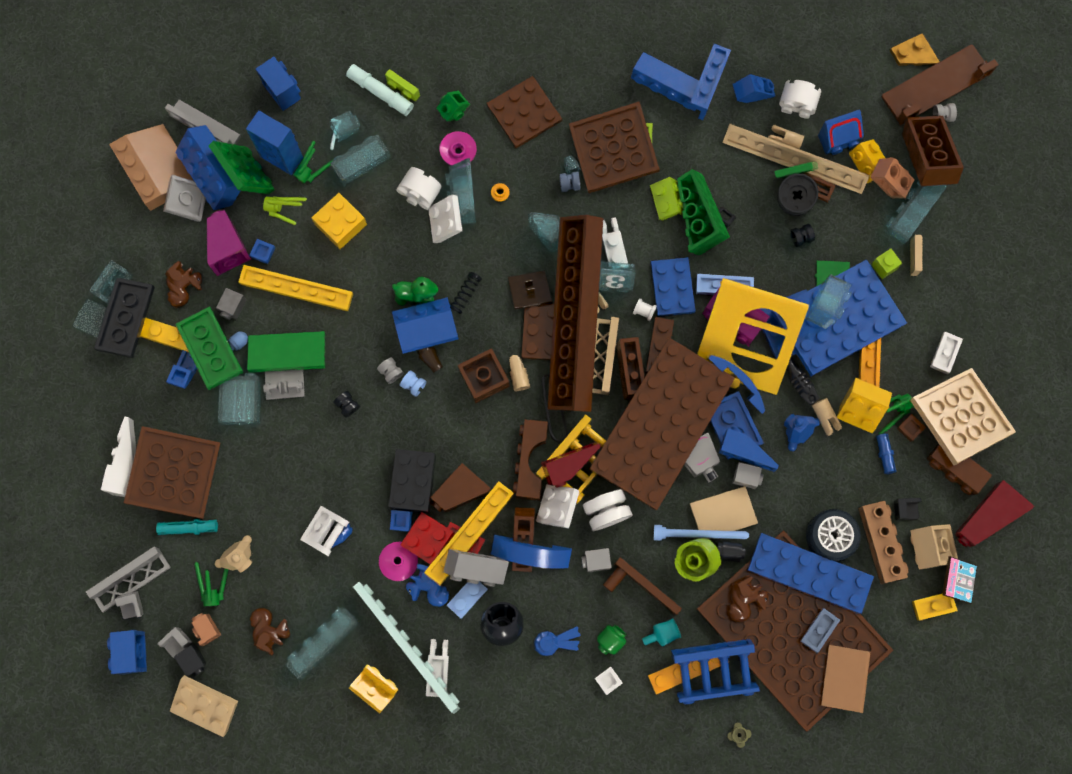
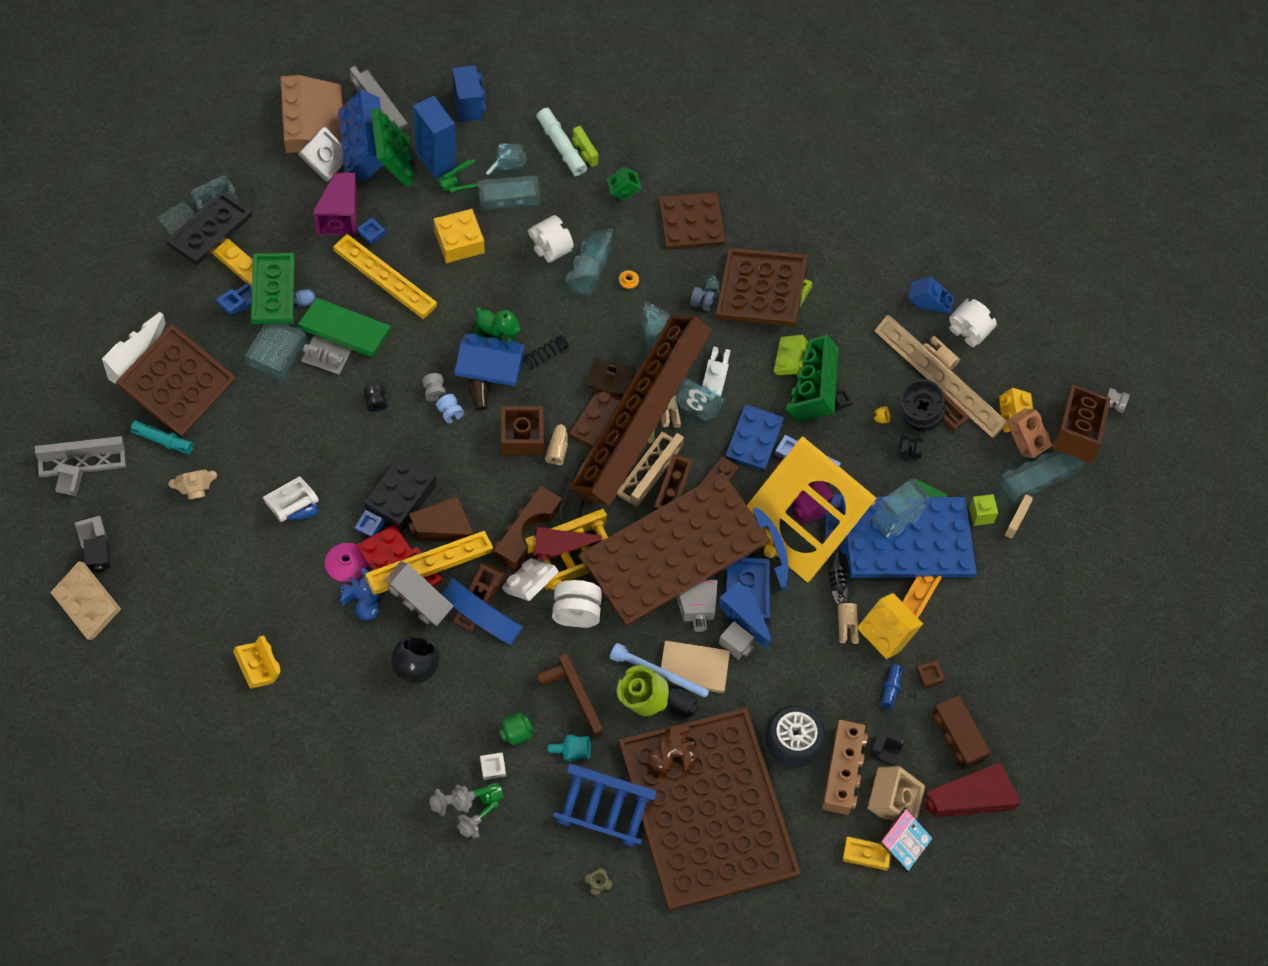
camera: 20 degrees right, 15 degrees down
blue brick [107,630,147,674] -> none
reddish brown animal [165,261,202,307] -> none
nougat brick [192,613,221,646] -> none
green plant [194,562,228,606] -> none
flat silver brick [216,288,246,320] -> none
reddish brown animal [250,608,290,655] -> none
lime plant [263,196,307,225] -> none
clear light blue brick [285,608,360,680] -> none
light aqua plate [353,582,460,714] -> none
white hinge [426,639,449,697] -> none
white plate [429,195,462,243] -> none
dark pink dish [440,131,477,167] -> none
light blue plate [447,581,488,619] -> none
blue piece [534,627,581,656] -> none
light grey brick [581,548,611,572] -> none
blue brick [631,52,699,111] -> none
white bush [633,298,657,321] -> none
light orange plate [648,658,729,694] -> none
blue fence [689,44,731,120] -> none
blue plate [747,533,874,614] -> none
green tile [775,162,818,178] -> none
blue rock [784,414,820,451] -> none
sand blue plate [800,608,840,653] -> none
blue slope [818,110,864,155] -> none
medium nougat piece [821,645,871,713] -> none
green plant [879,394,914,435] -> none
reddish brown bracket [881,44,999,125] -> none
pearl gold wing [890,34,940,66] -> none
tan plate [910,368,1016,465] -> none
white plate [930,332,963,375] -> none
none -> light grey plant [429,782,503,838]
none -> yellow hinge [874,406,890,424]

